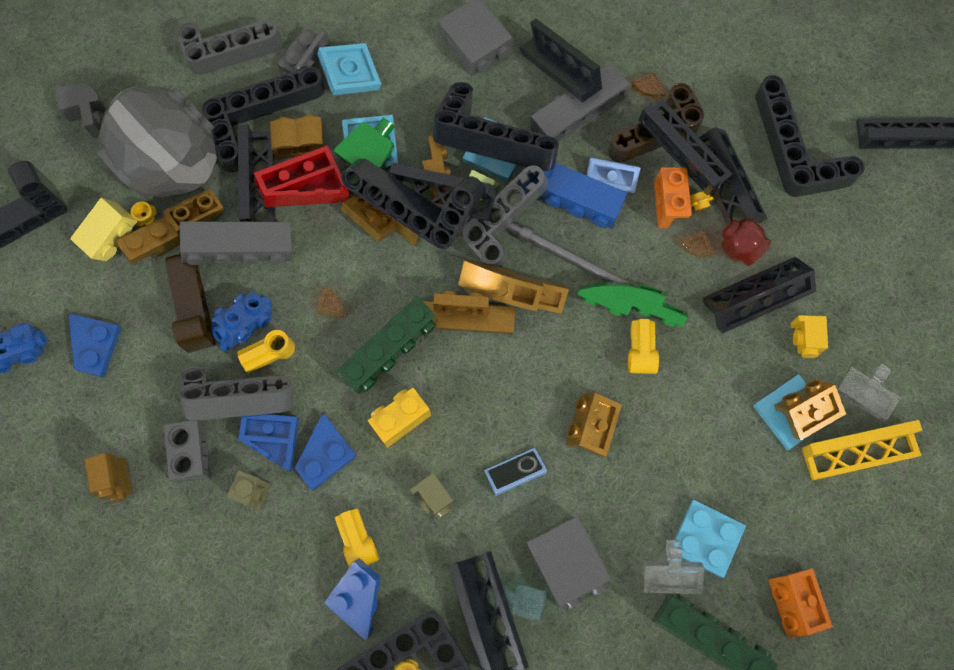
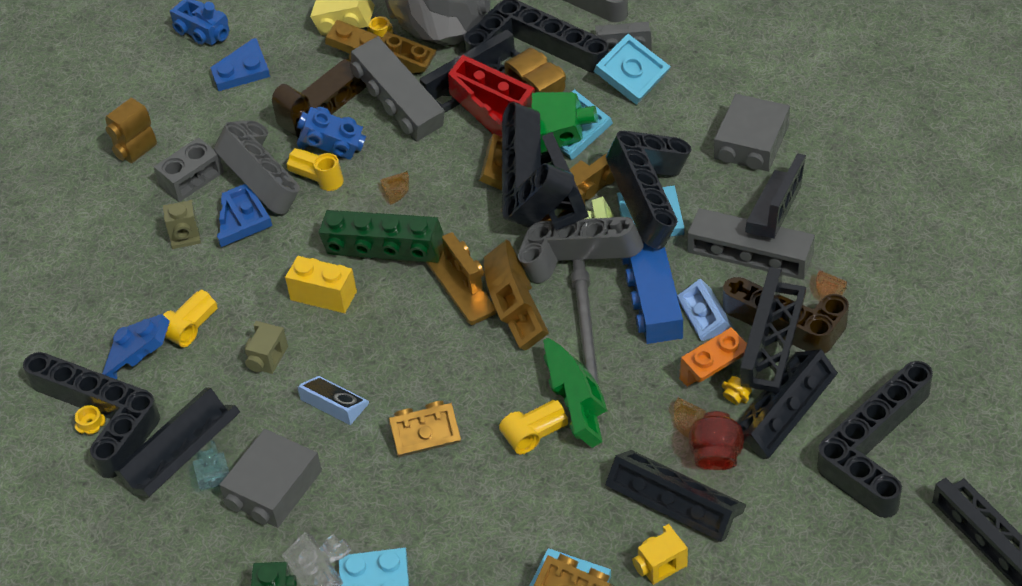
camera: 60 degrees right, 25 degrees down
blue wing [295,414,357,491] -> none

